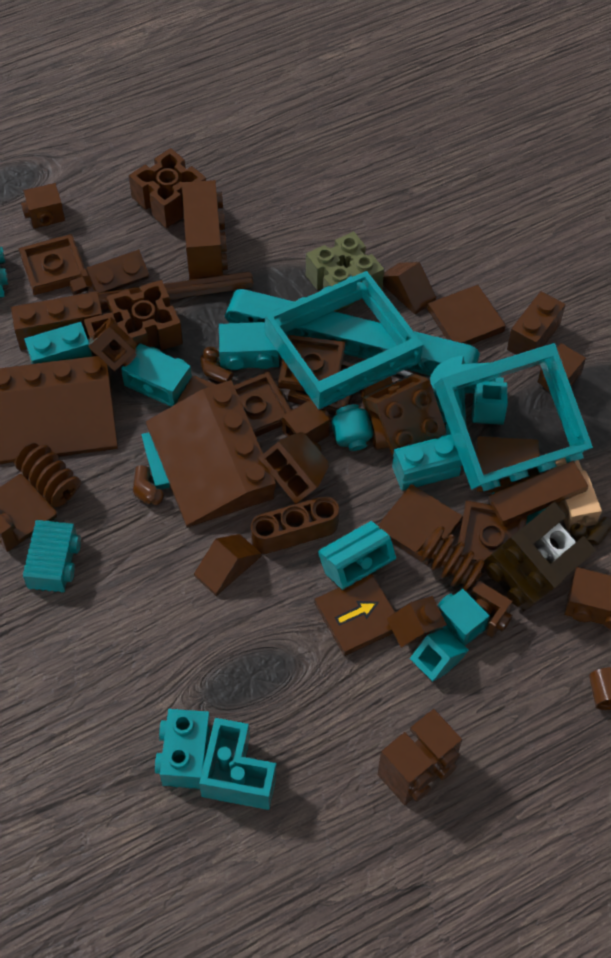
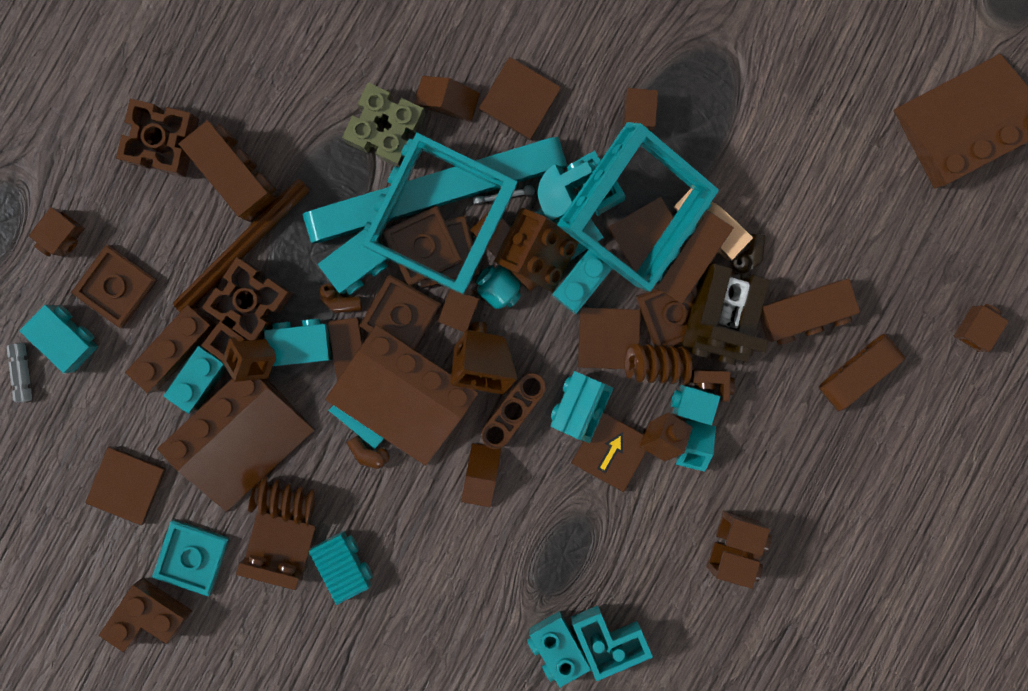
camera: 35 degrees left, 30 degrees up
reddish brown hinge [69,249,149,295] -> none
reddish brown brick [507,291,566,355] -> none

